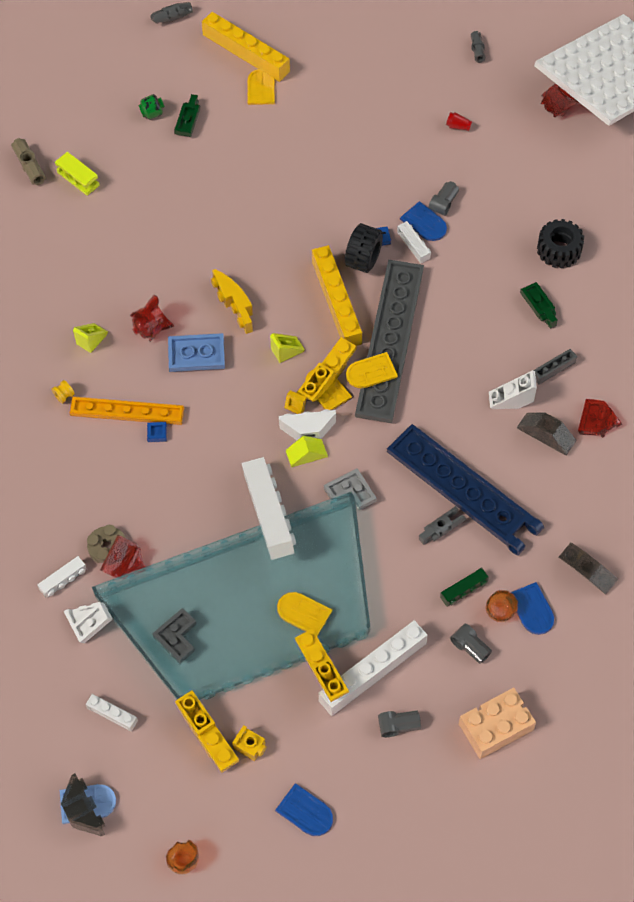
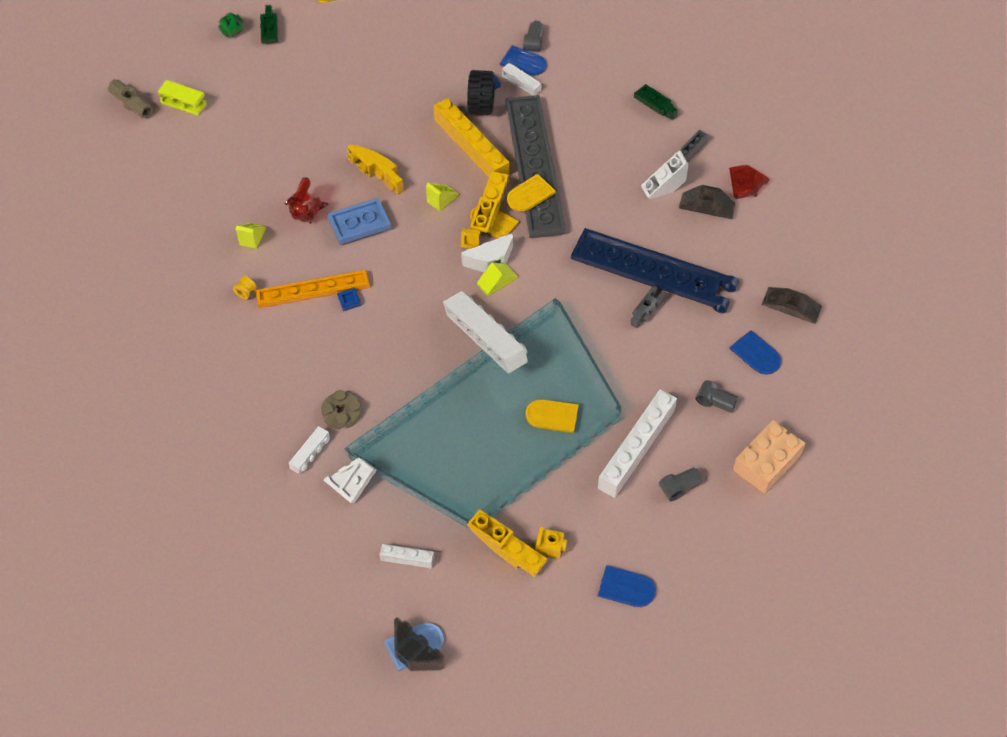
camera: 20 degrees left, 5 degrees down
clear red slope [100,535,147,580] -> none
dark grey plate [152,608,196,664] -> none
clear orange hair [166,840,199,874] -> none
yellow slope [295,628,349,702] -> none
light grey plate [324,469,377,510] -> none
dark green piece [440,567,489,607] -> none
clear orange hair [485,590,518,622] -> none
black tyre [537,219,584,268] -> none

